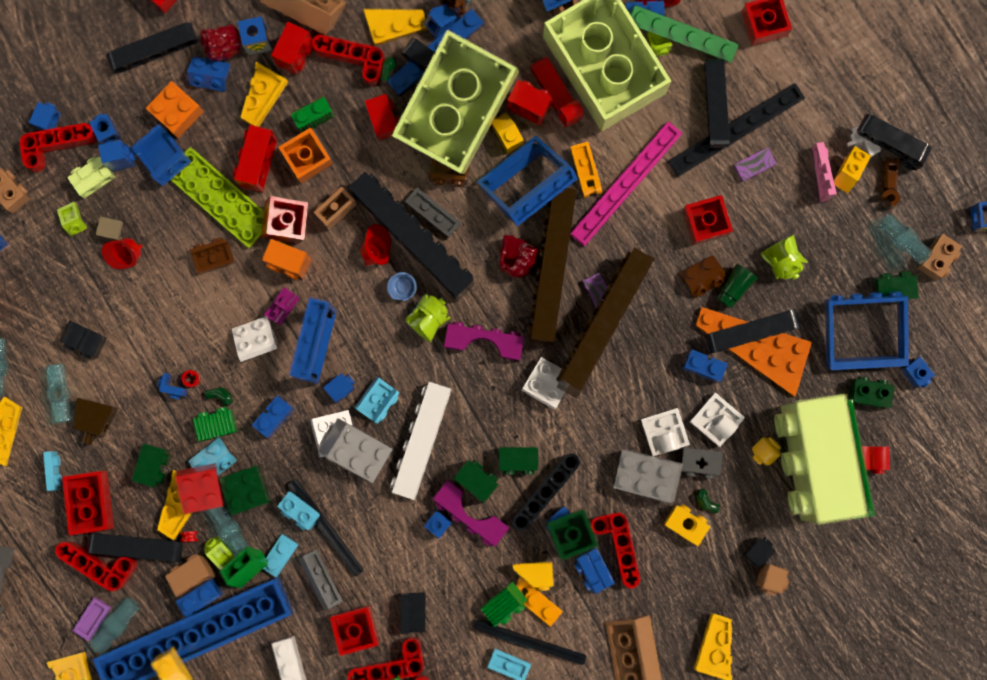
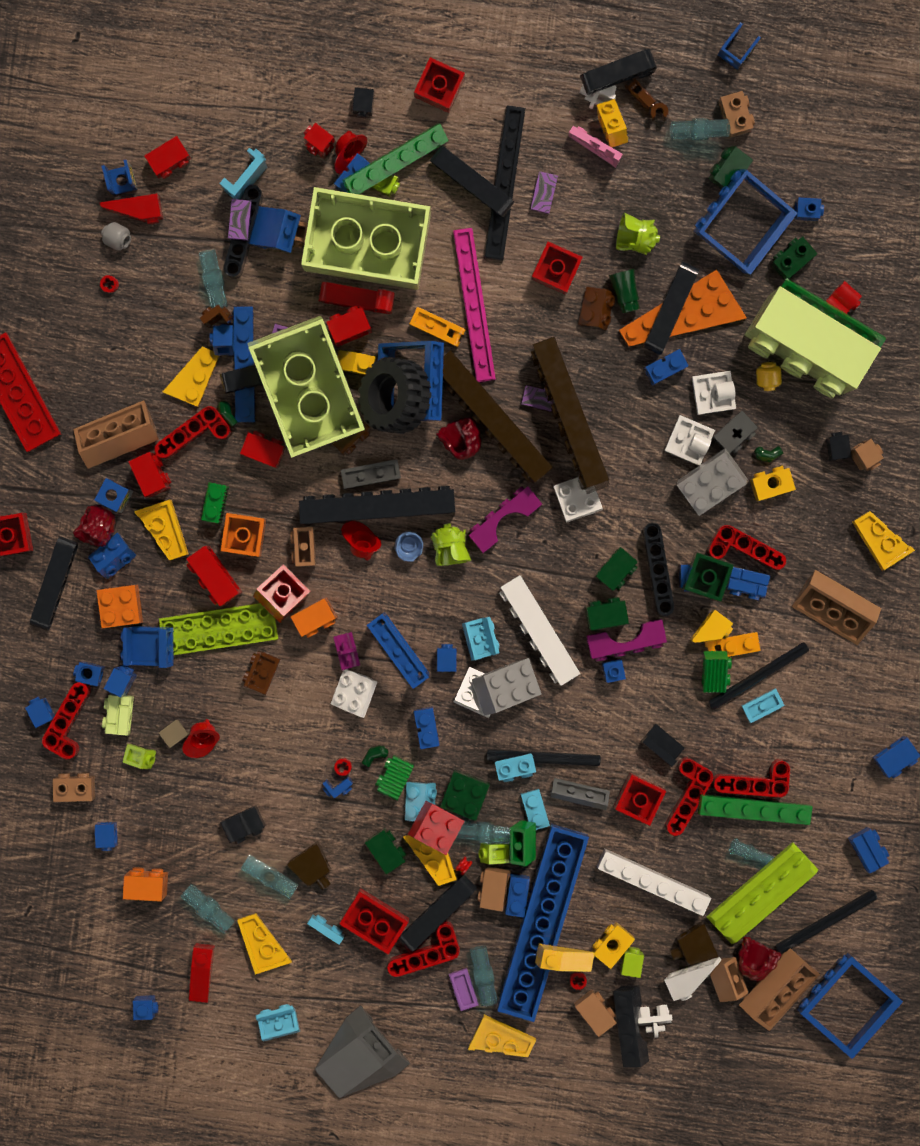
camera: 55 degrees left, 5 degrees up
none -> black tyre [358,357,431,434]

